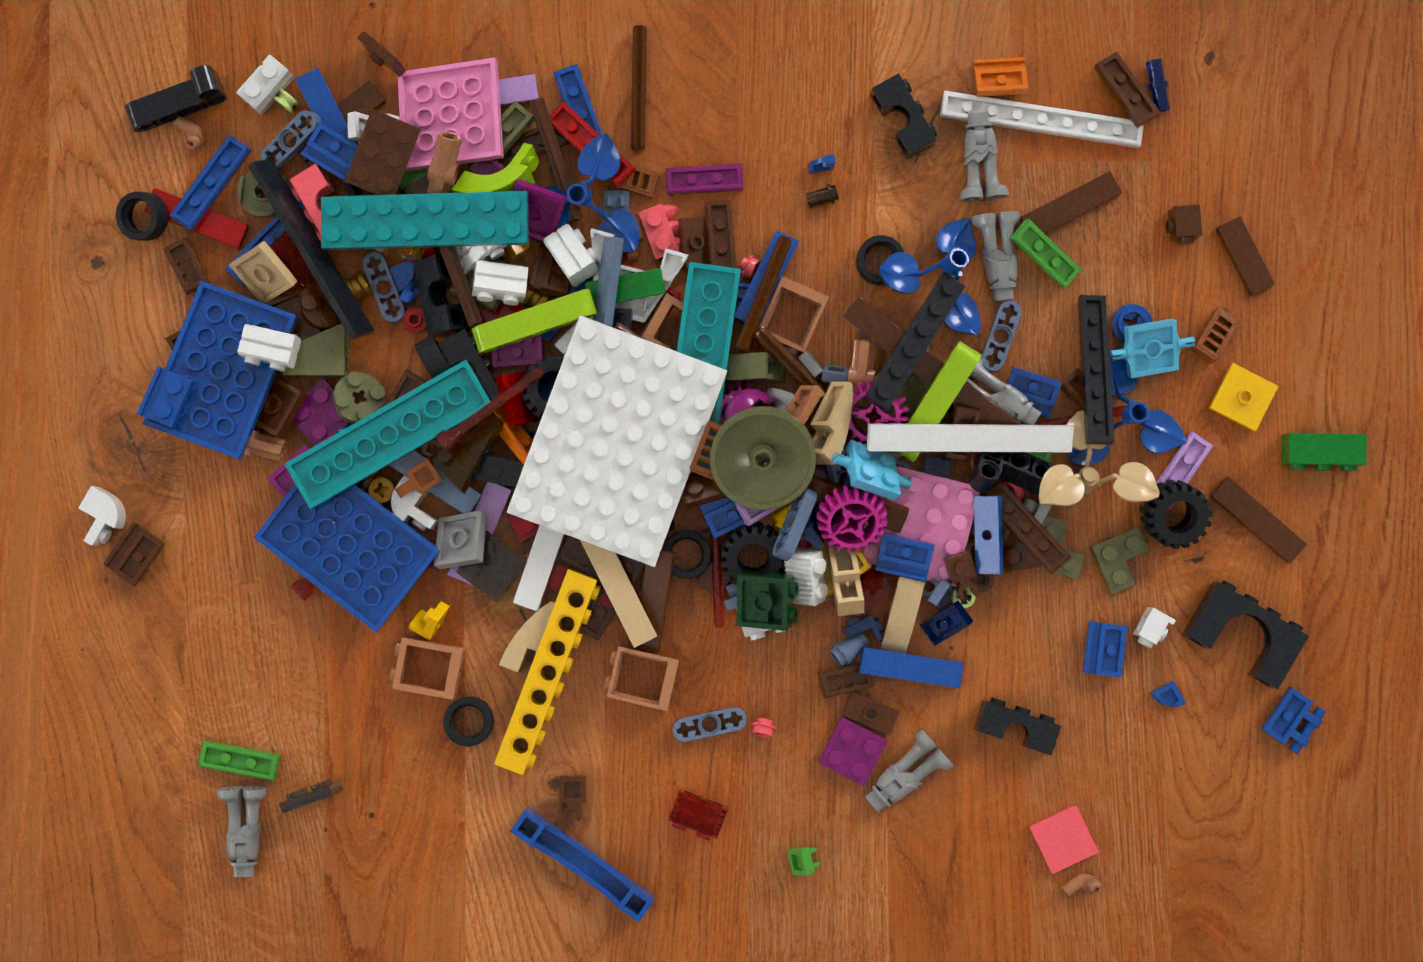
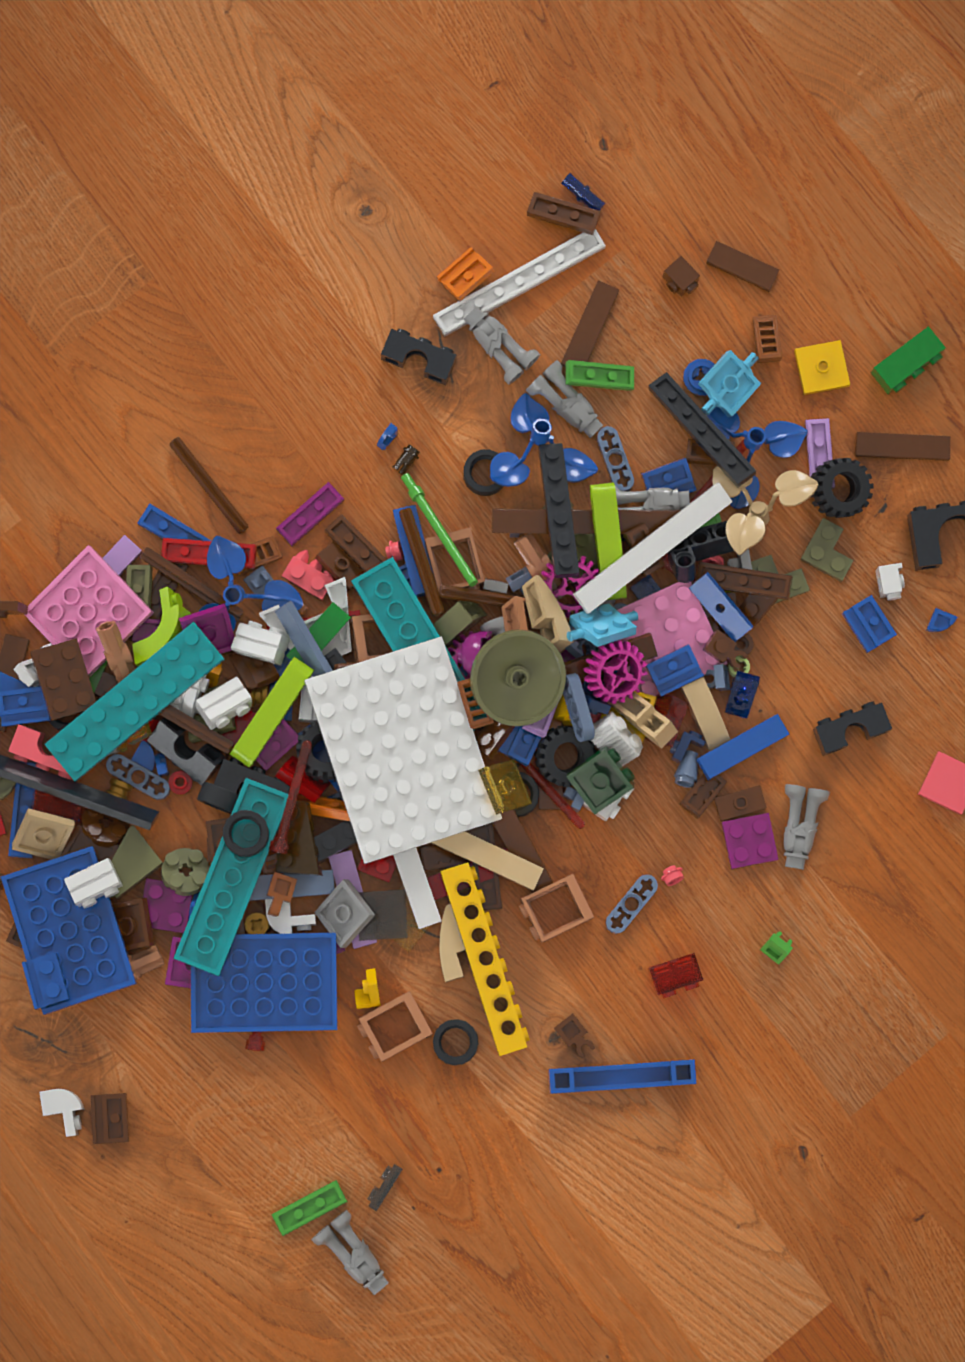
camera: 45 degrees left, 5 degrees down
none -> black tyre [223,810,269,857]
none -> bright green bar [401,473,478,587]
none -> clear yellow plate [478,759,532,815]

